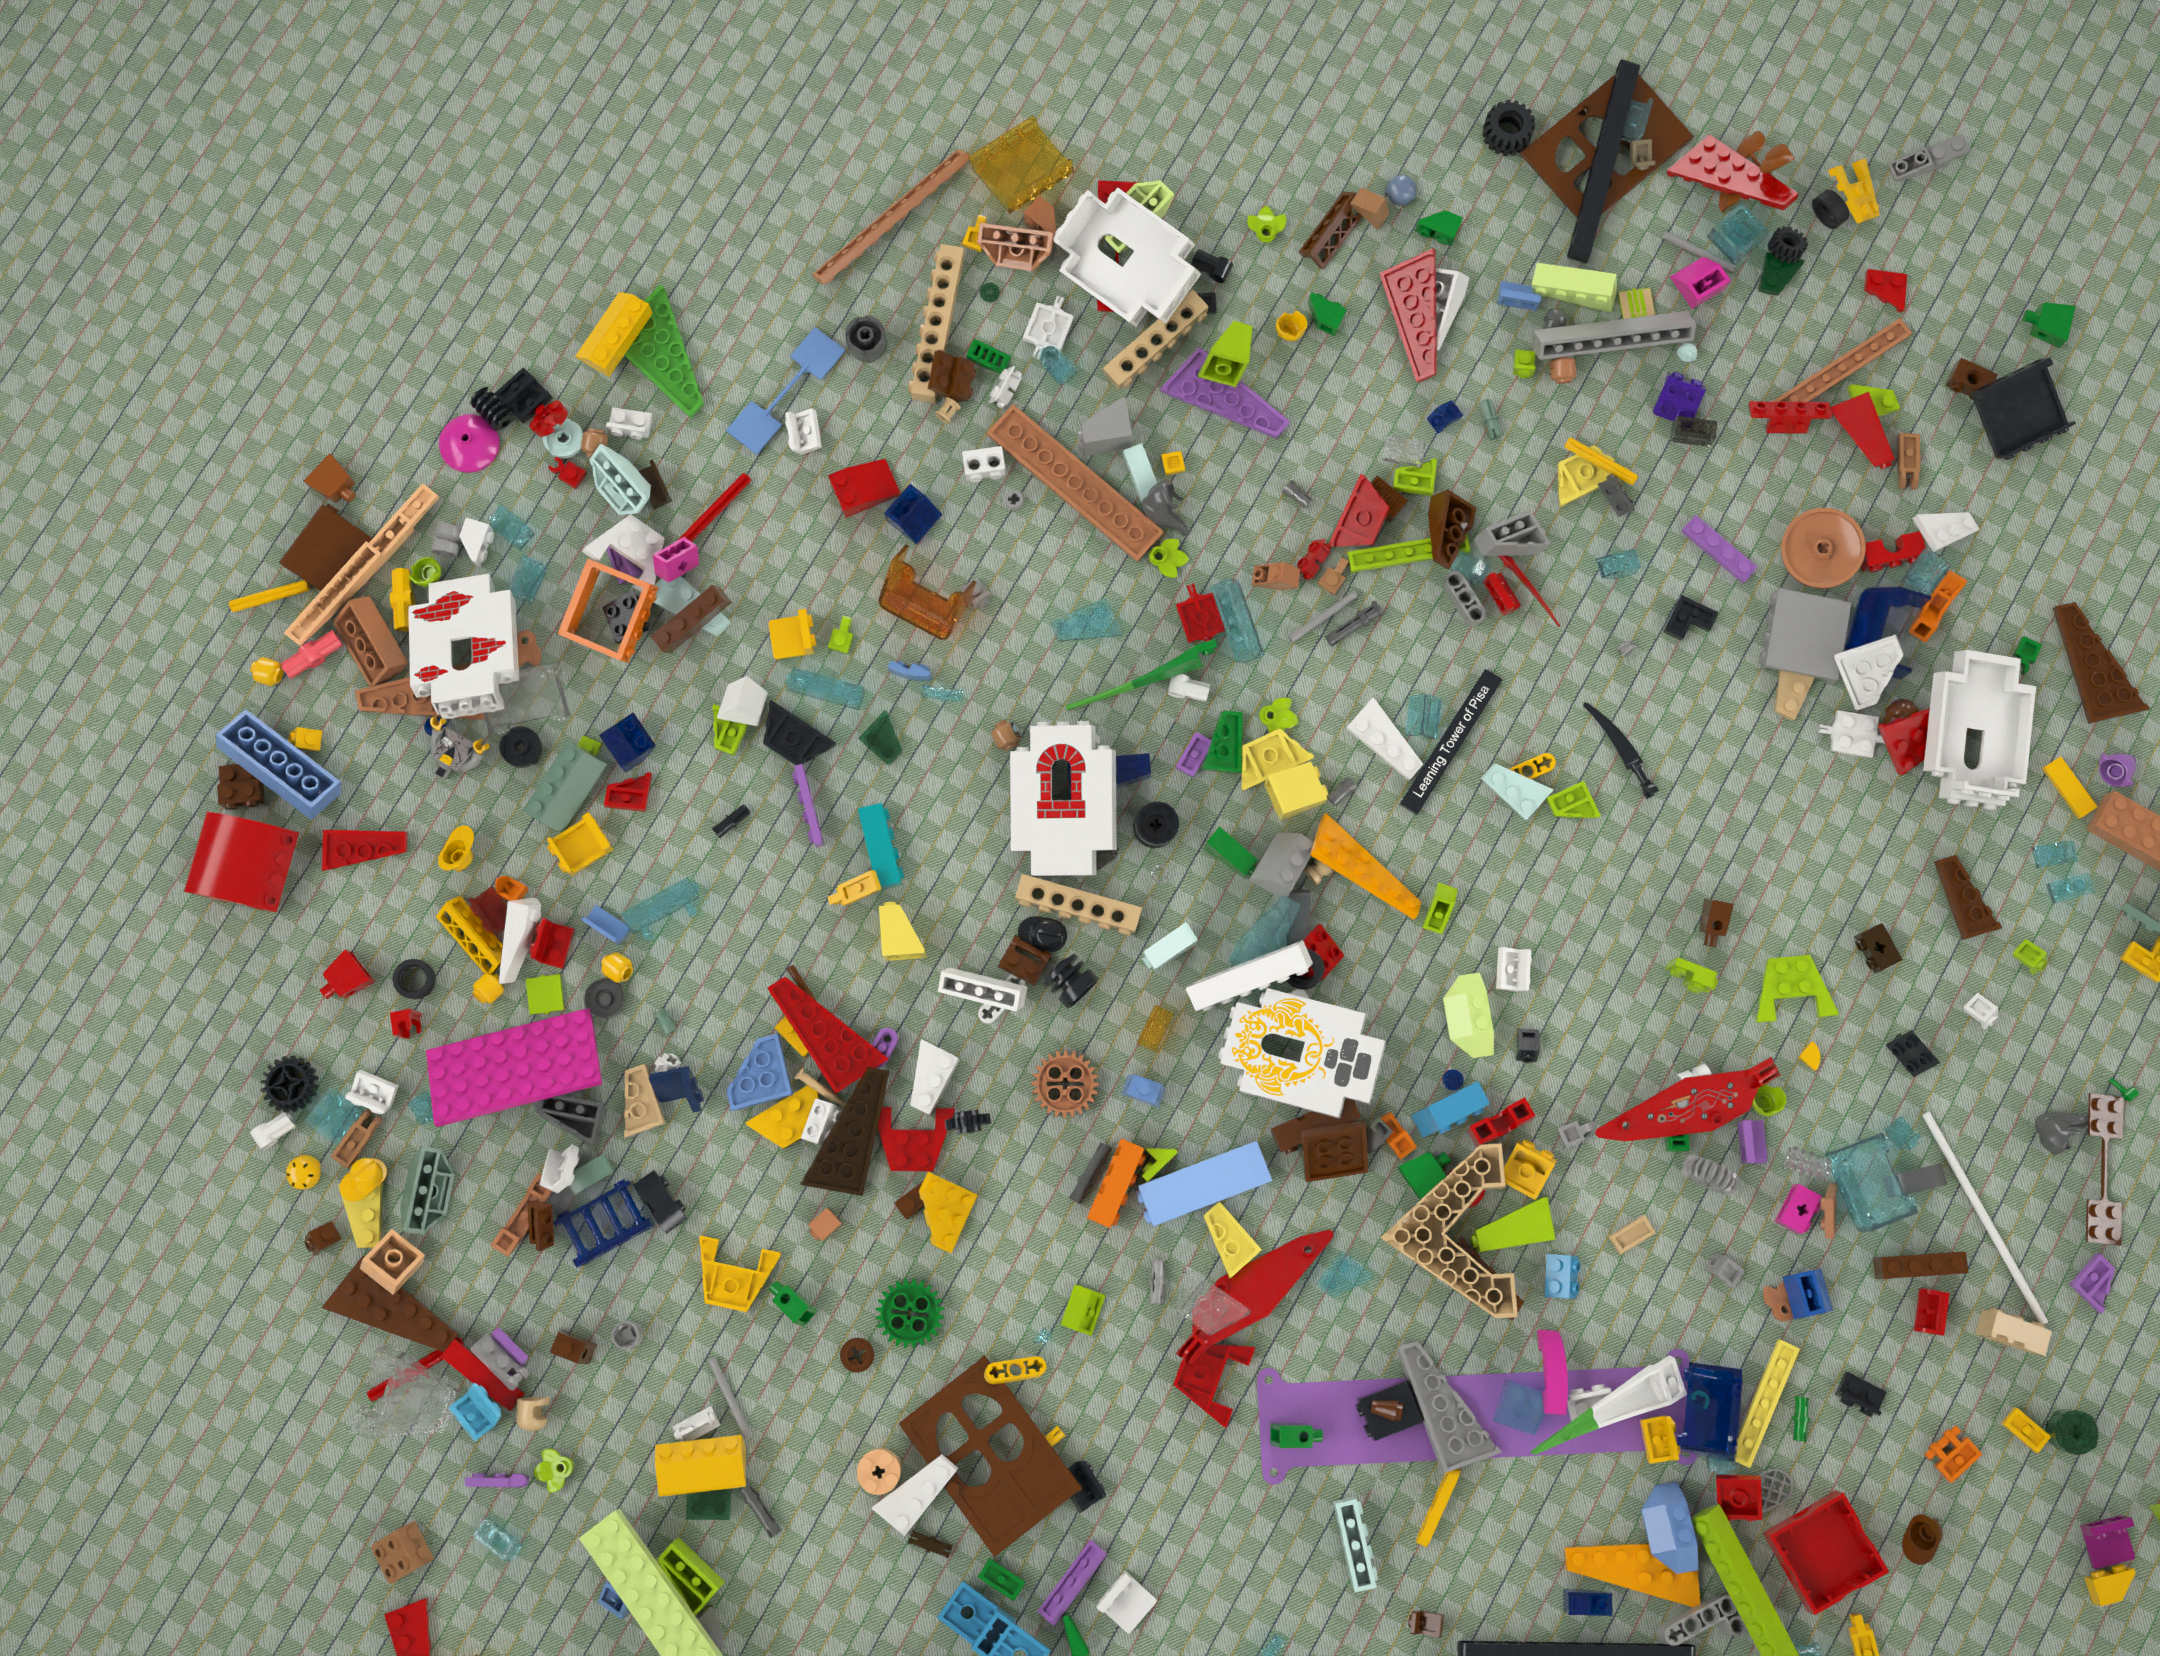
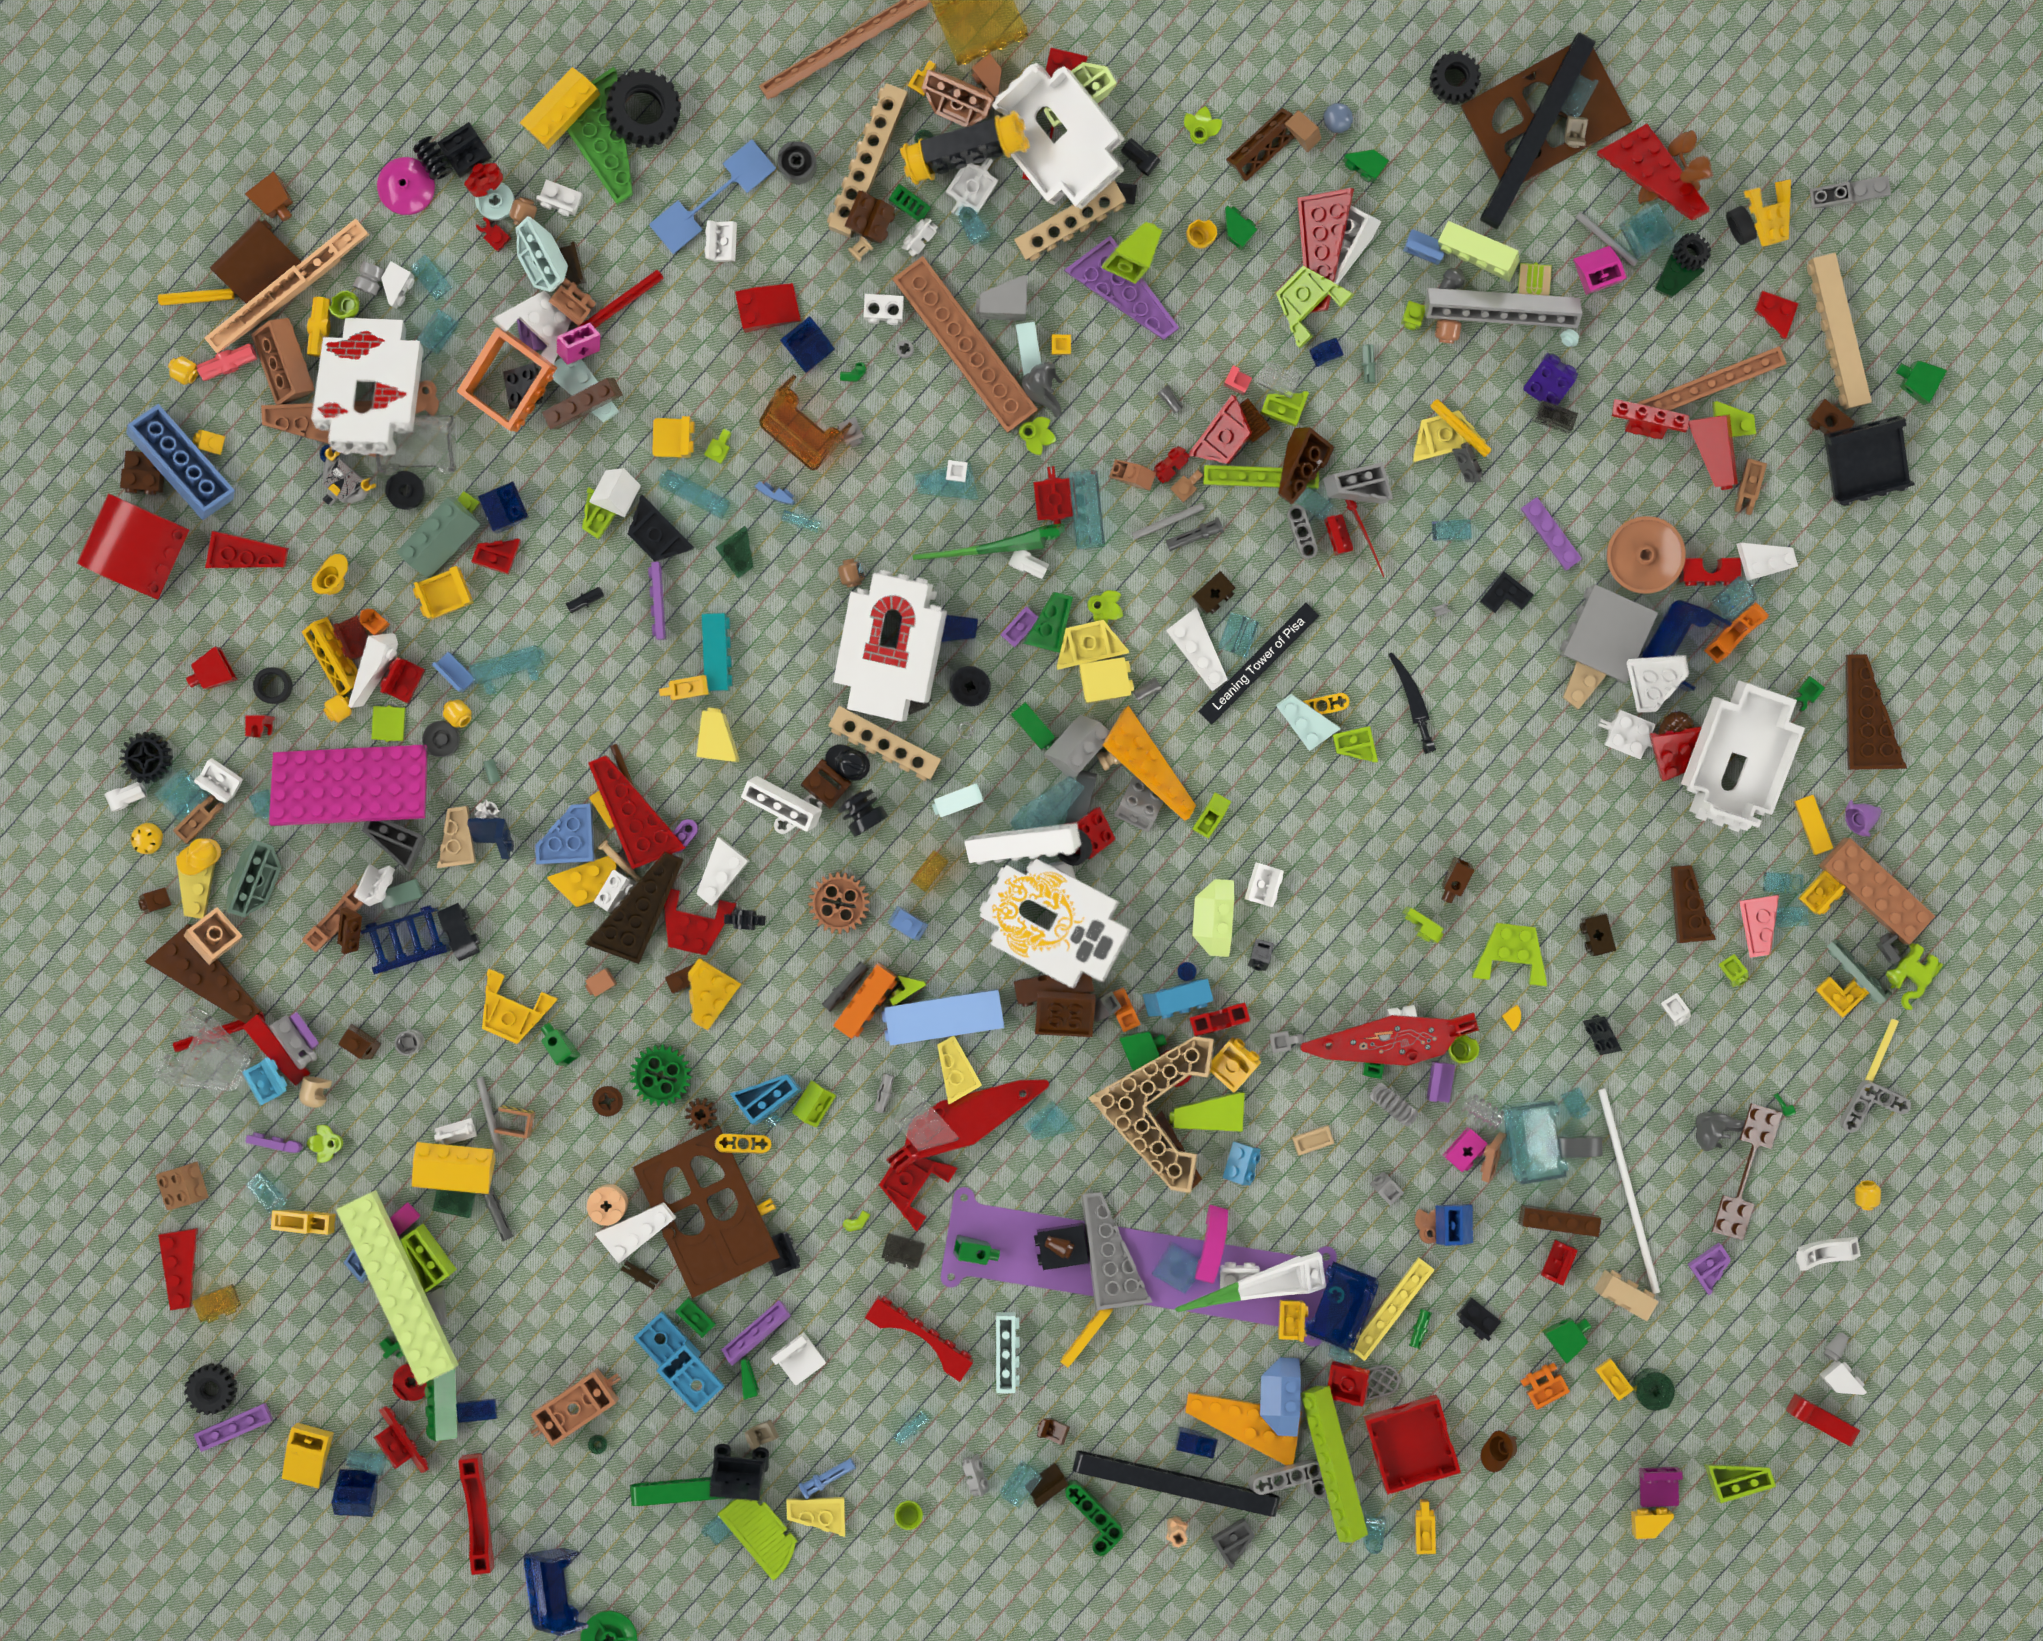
camera: 10 degrees right, 10 degrees up
none -> yellow slope [271,1210,336,1235]
none -> dark pink slope [390,1202,421,1236]
none -> nougat piece [494,1105,535,1139]
none -> nougat plate [549,278,596,326]
none -> black tyre [605,69,681,148]
none -> reddish brown gear [685,1098,718,1130]
none -> dark azure wedge [730,1074,802,1125]
none -> green arm [840,362,867,382]
none -> lime arm [843,1210,870,1232]
none -> red arch [864,1295,973,1382]
none -> clear smoke bracket [881,1233,925,1269]
none -> brick [900,110,1030,185]
none -> white plate [946,460,968,483]
none -> light grey bracket [1114,776,1163,832]
none -> dark brown brick [1191,571,1236,615]
none -> coral panel [1223,365,1252,395]
none -> lime wing [1276,266,1354,348]
none -> green torso [1542,1317,1592,1364]
none -> coral wing [1739,895,1779,958]
none -> yellow bracket [1798,870,1846,915]
none -> tan brick [1807,253,1872,410]

